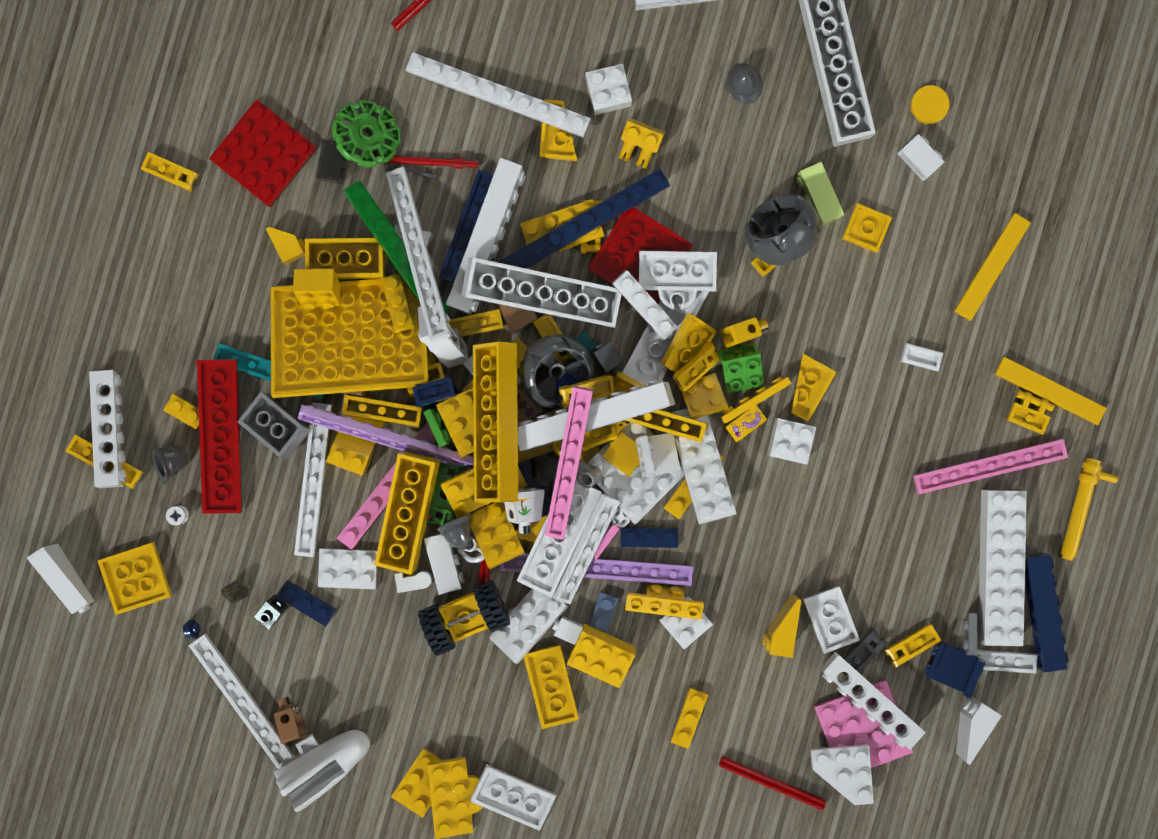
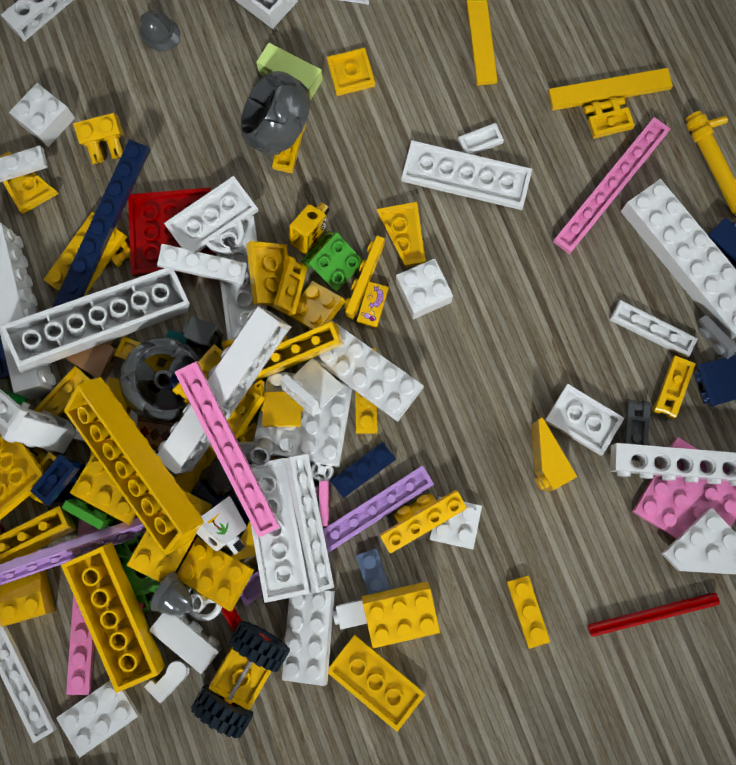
camera: 30 degrees left, 10 degrees down
none -> white plate [401,140,532,210]
none -> white tile [609,300,698,358]

